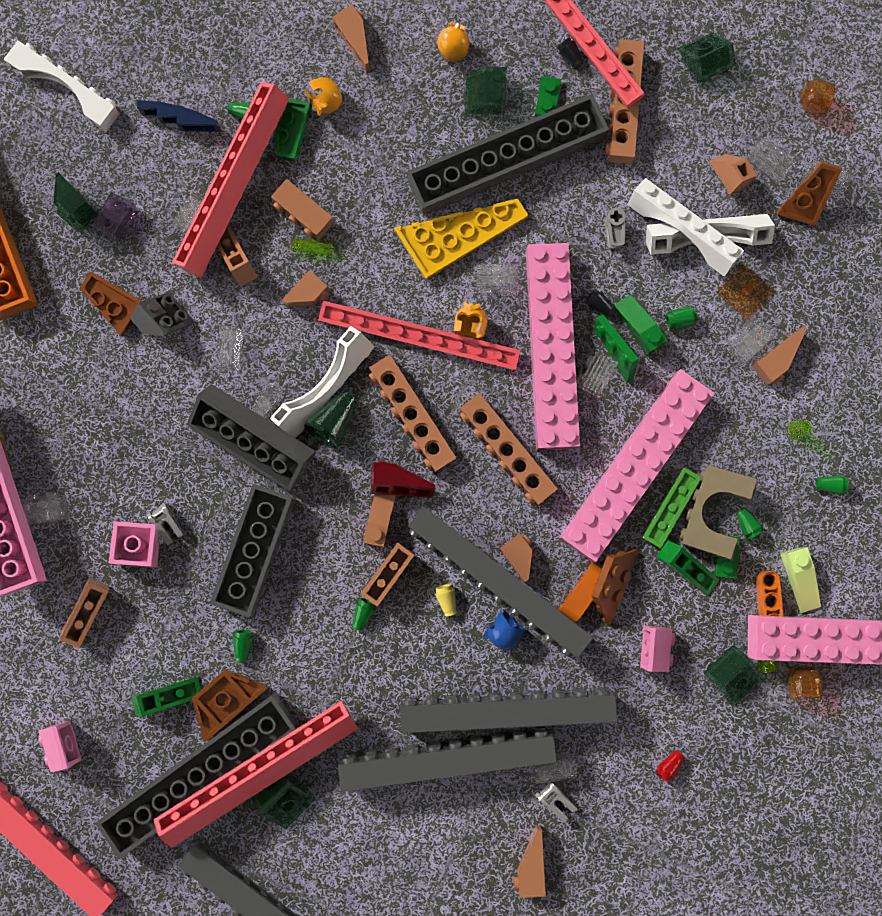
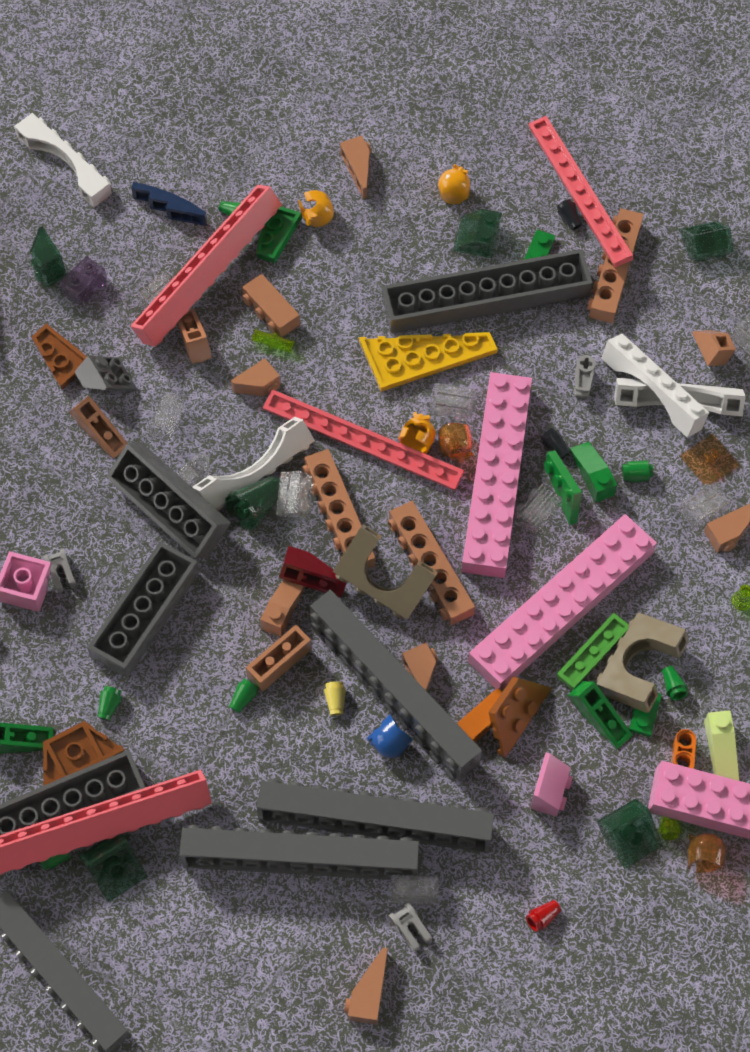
camera: 10 degrees right, 20 degrees down
none -> nougat slope [68,396,127,459]
none -> clear brick [276,471,313,519]
none -> dark tan arch [333,524,438,620]
none -> clear orange helmet [438,423,474,463]

